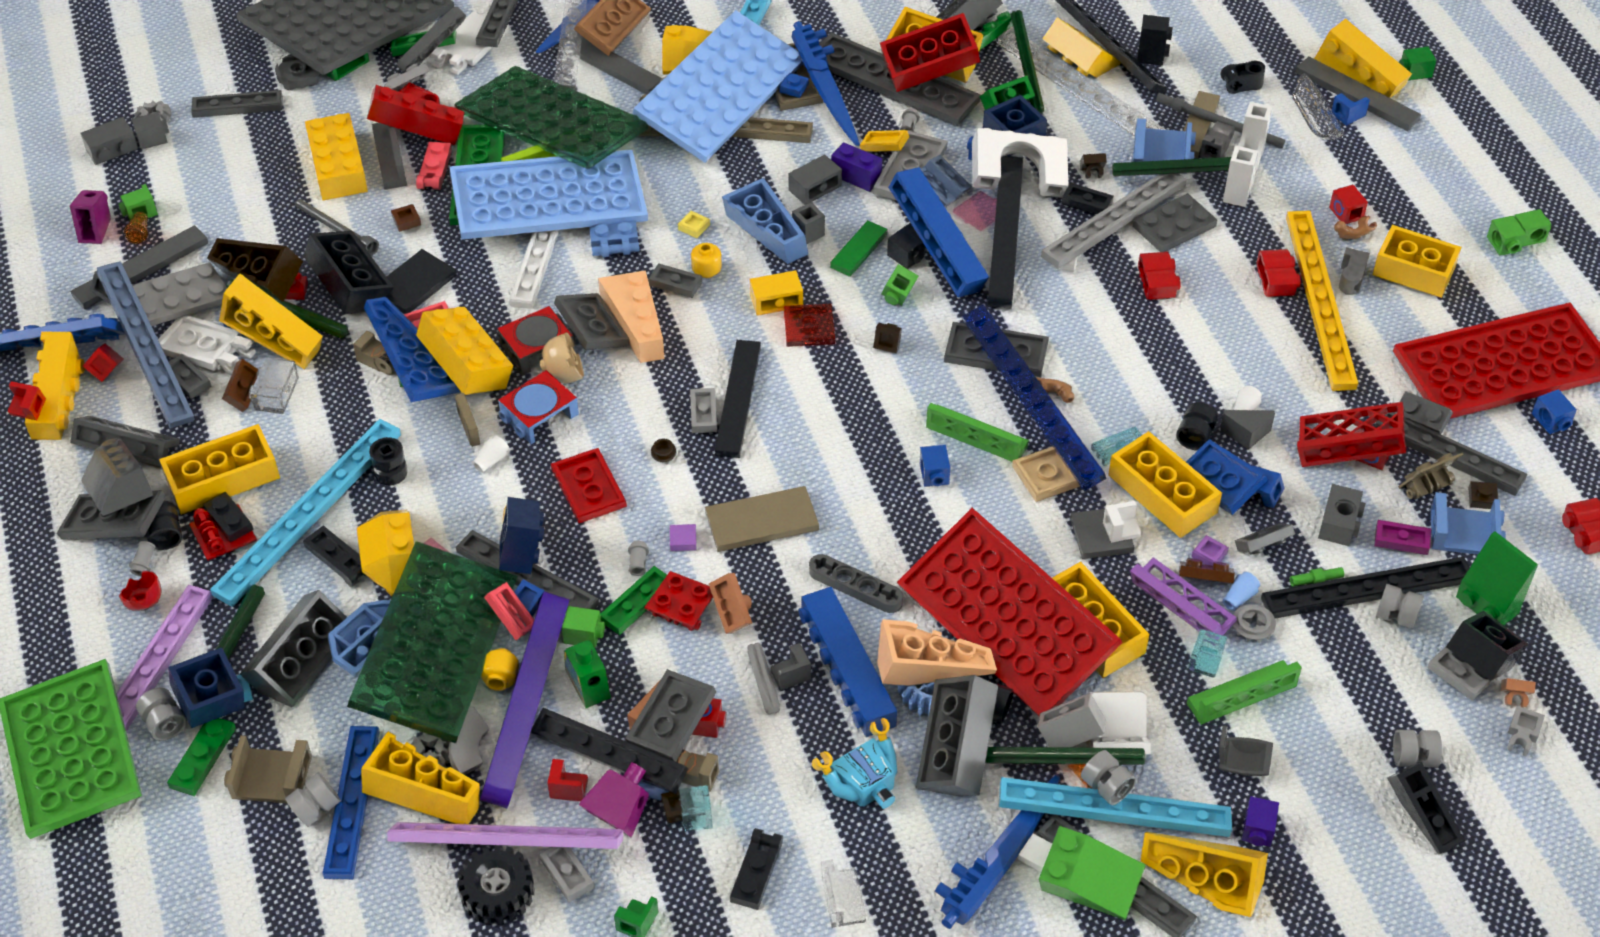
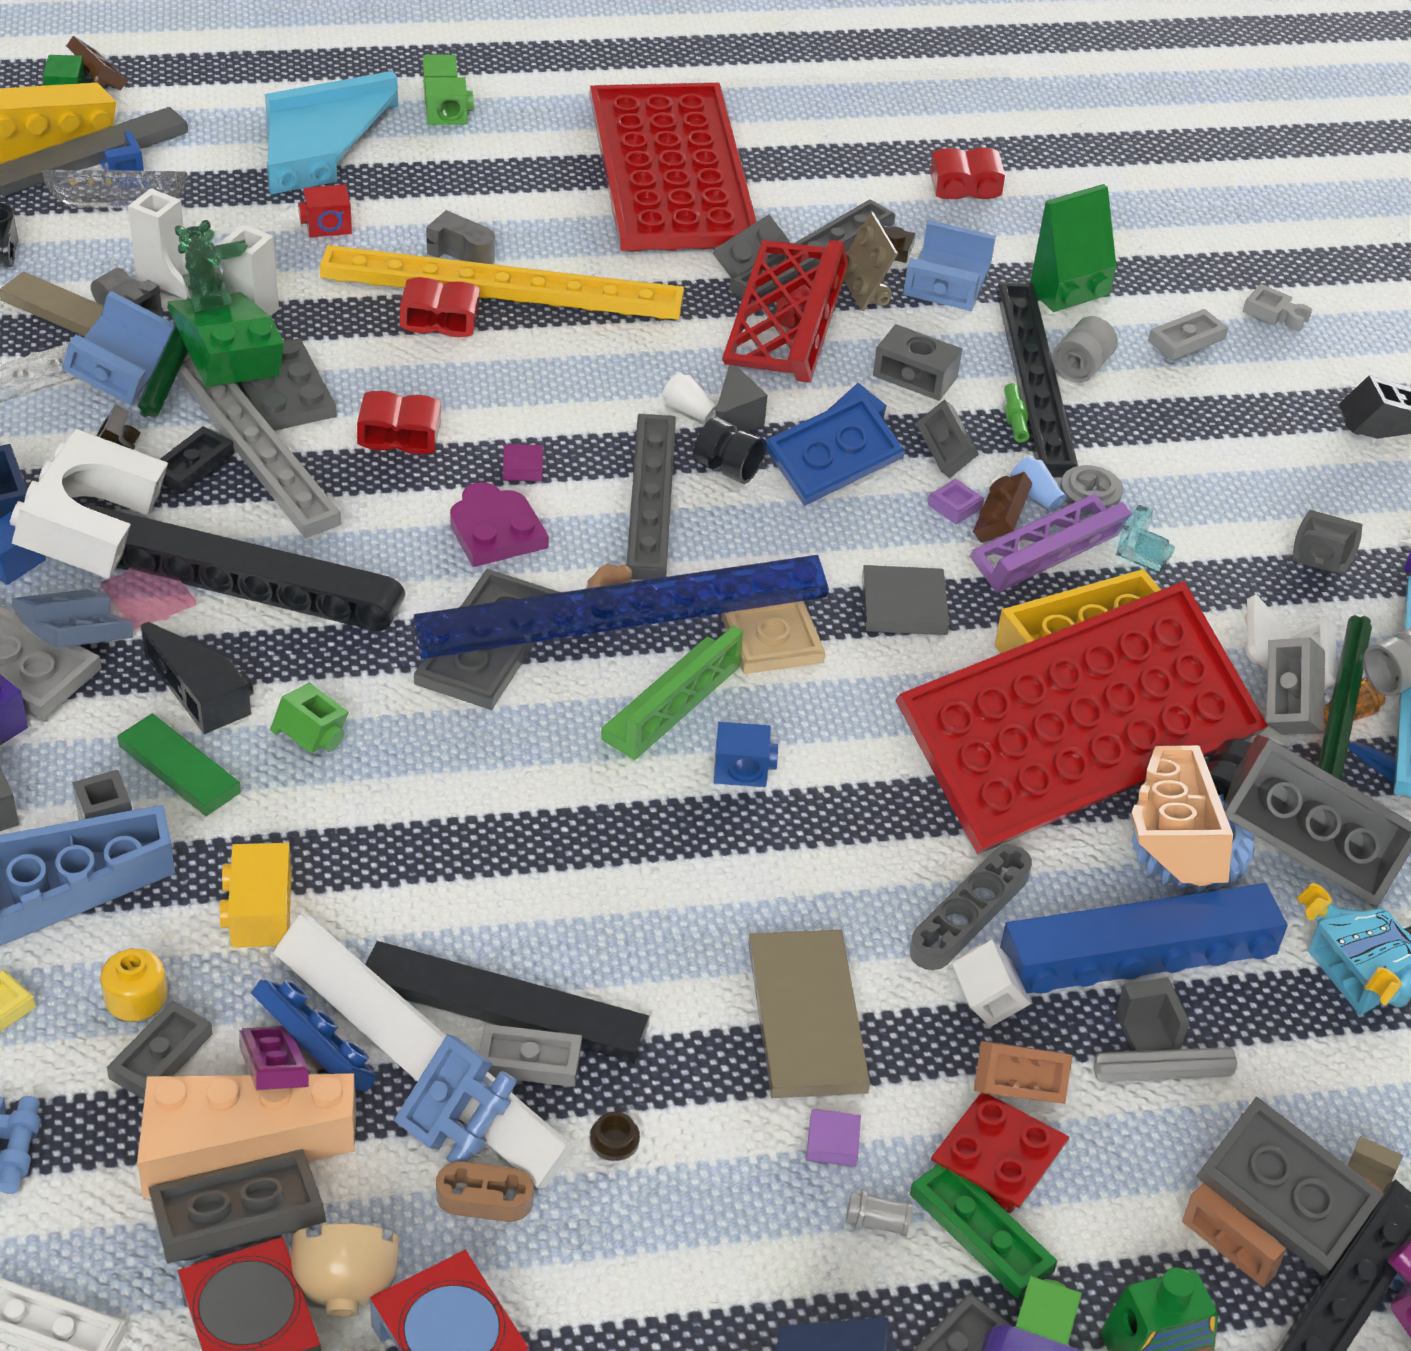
camera: 85 degrees left, 5 degrees down
red tile [551,448,627,524] -> none
clear red tile [784,303,835,347] -> none
dark brown tile [873,323,902,354] -> none
blue brick [888,167,989,298] -> none
clear light blue tile [1091,427,1142,466] -> none
white panel [1103,501,1141,543] -> none
yellow brick [1108,431,1222,538] -> none
dark grey bar [1156,93,1286,148] -> none
bright green fence [1187,660,1302,725] -> none
medium nougat piece [1334,216,1377,239] -> none
yellow brick [1372,225,1462,298] -> none
magenta plate [1374,520,1431,555] -> none
light grey wheel [1393,729,1442,768] -> none
black brick [1446,611,1529,681] -> none
nougat tile [1500,678,1536,708] -> none
blue brick [1532,389,1577,434] -> none
none -> reddish brown plate [66,35,128,91]
none -> green slope [167,292,284,387]
none -> clear green piece [174,220,248,312]
none -> magenta tile [239,1026,309,1090]
none -> blue tile [251,979,377,1092]
none -> medium azure piece [265,71,398,195]
none -> white tile [273,913,574,1189]
none -> medium blue plate [393,1034,517,1163]
none -> medium nougat beam [436,1162,534,1222]
none -> magenta plate [450,482,549,567]
none -> magenta tile [503,444,543,481]
none -> dark grey tile [626,414,676,581]
none -> white brick [952,940,1031,1027]

